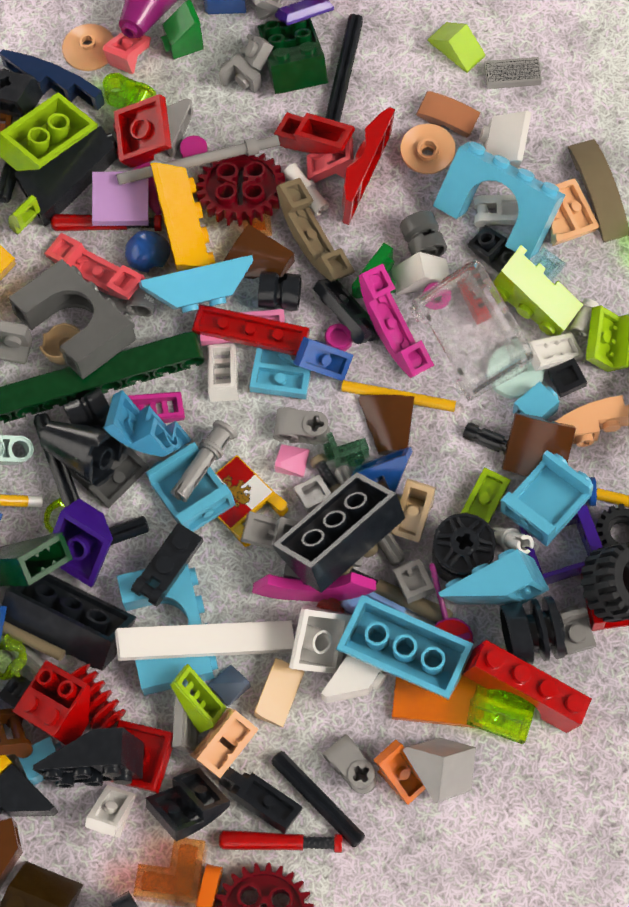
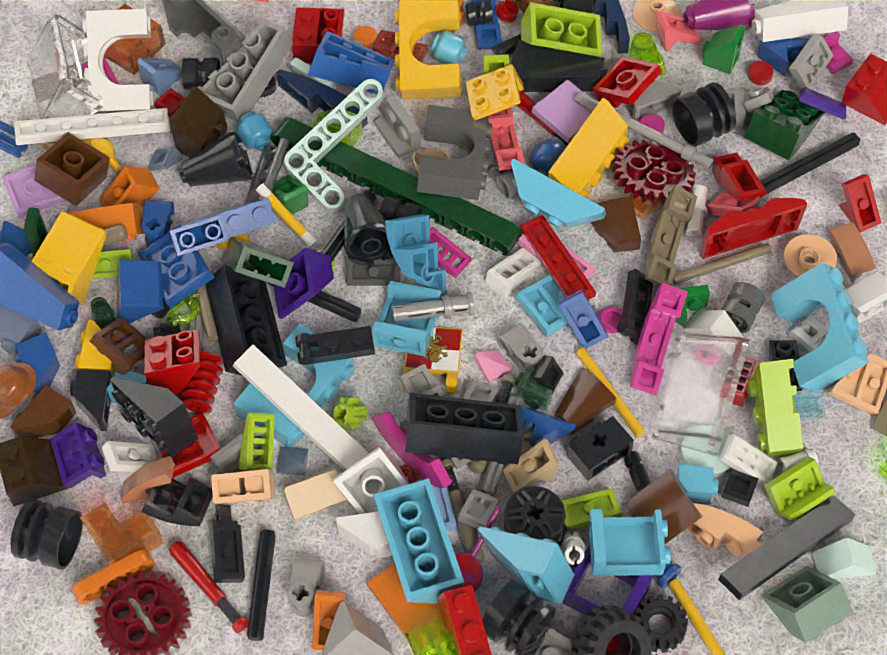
camera: 45 degrees right, 10 degrees down
black wheel [258,271,302,311] -> none
none -> dark purple bracket [50,422,106,488]
none -> nougat slope [120,456,175,504]
none -> lime gear [333,396,367,430]
none -> yellow bracket [466,64,524,120]
none -> black plate [532,355,564,394]
none -> black brick [567,416,634,481]
none -> black wheel [671,82,737,147]
none -> dark tan bar [673,243,771,285]
none -> red tile [748,61,774,85]
none -> red slope [838,174,882,233]

